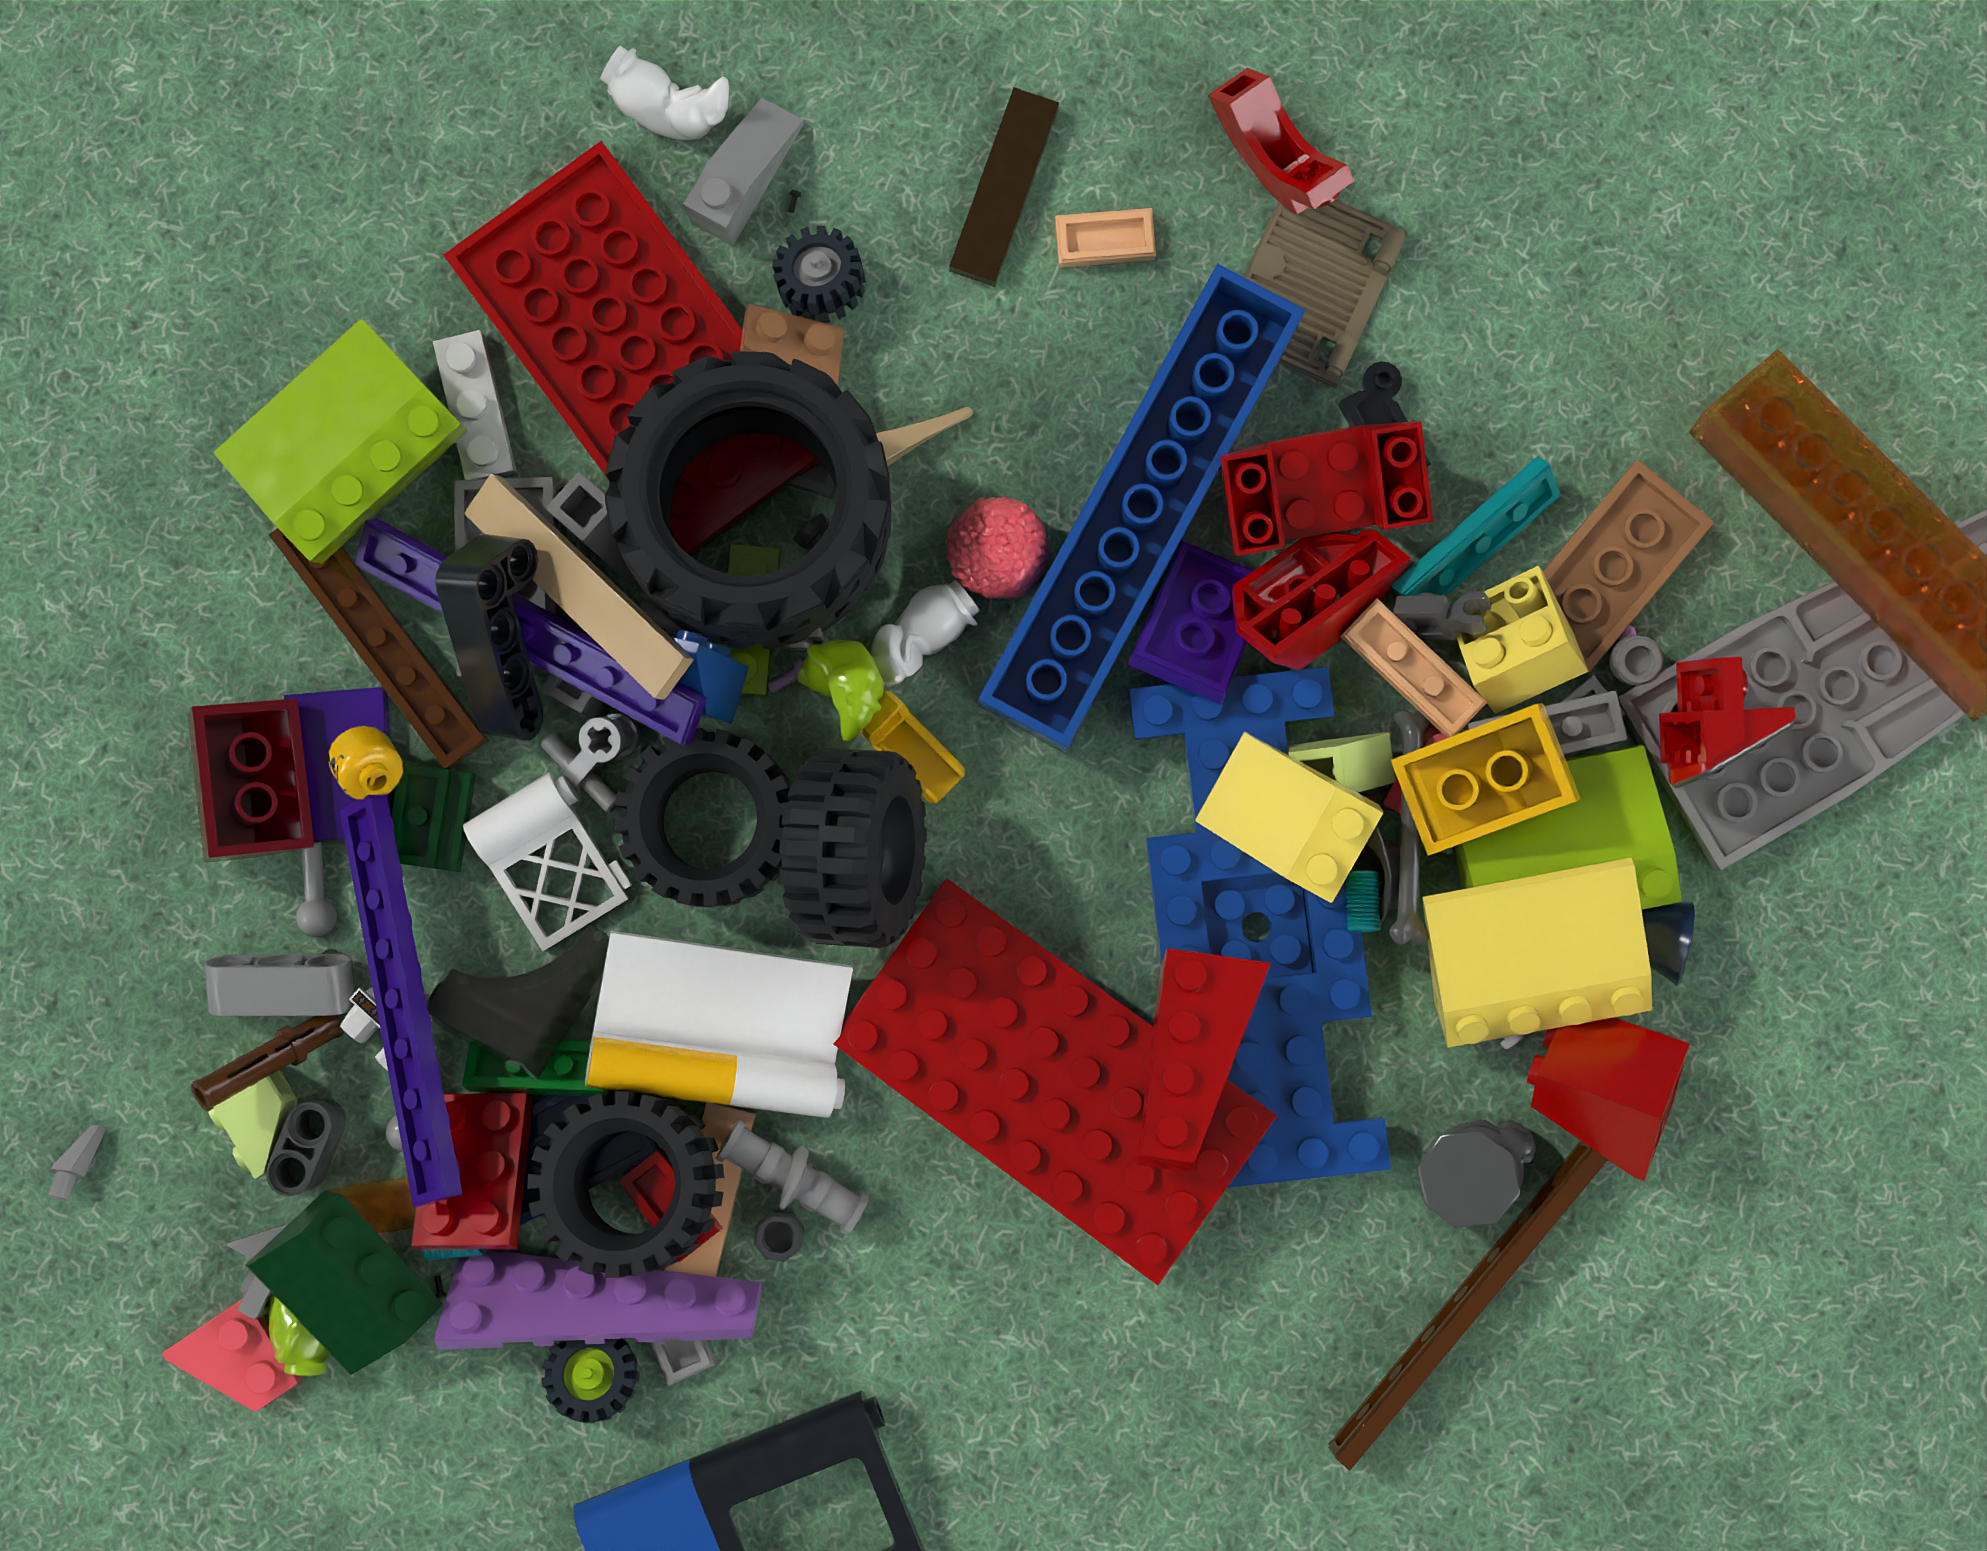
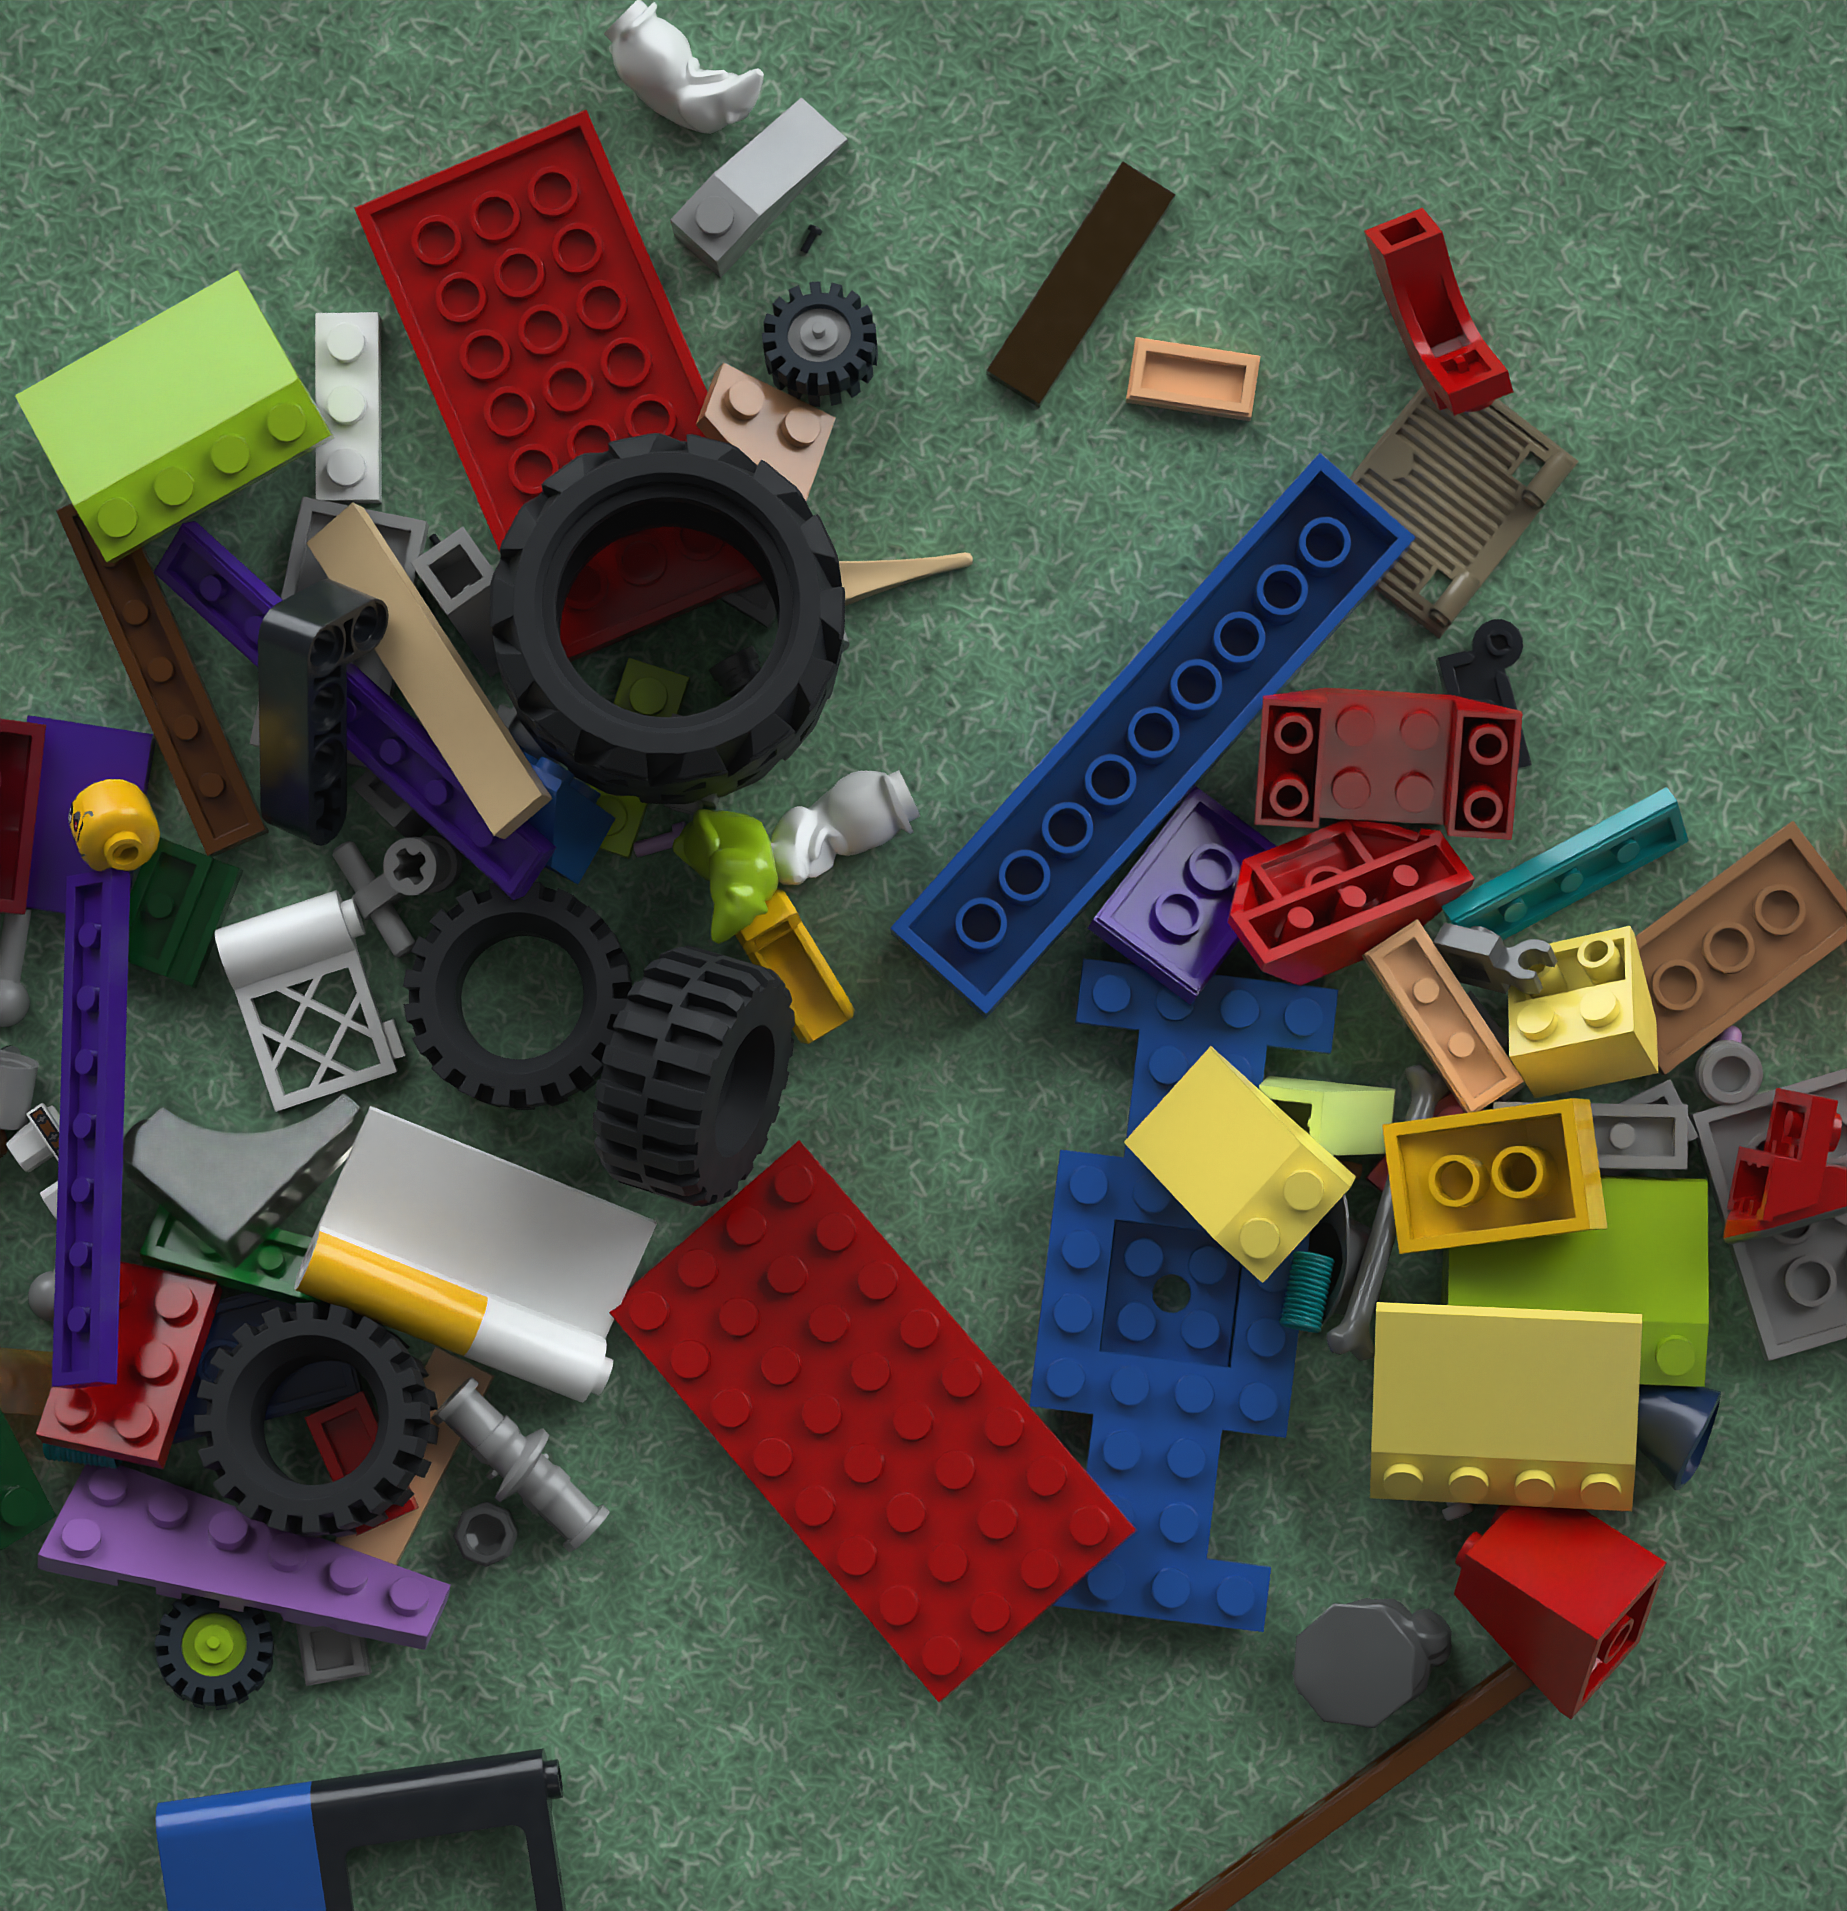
camera: 15 degrees right, 0 degrees up
black piece [434,1275,447,1299] -> none
coral hair [946,496,1050,600] -> none
red wedge [1136,948,1271,1172] -> none

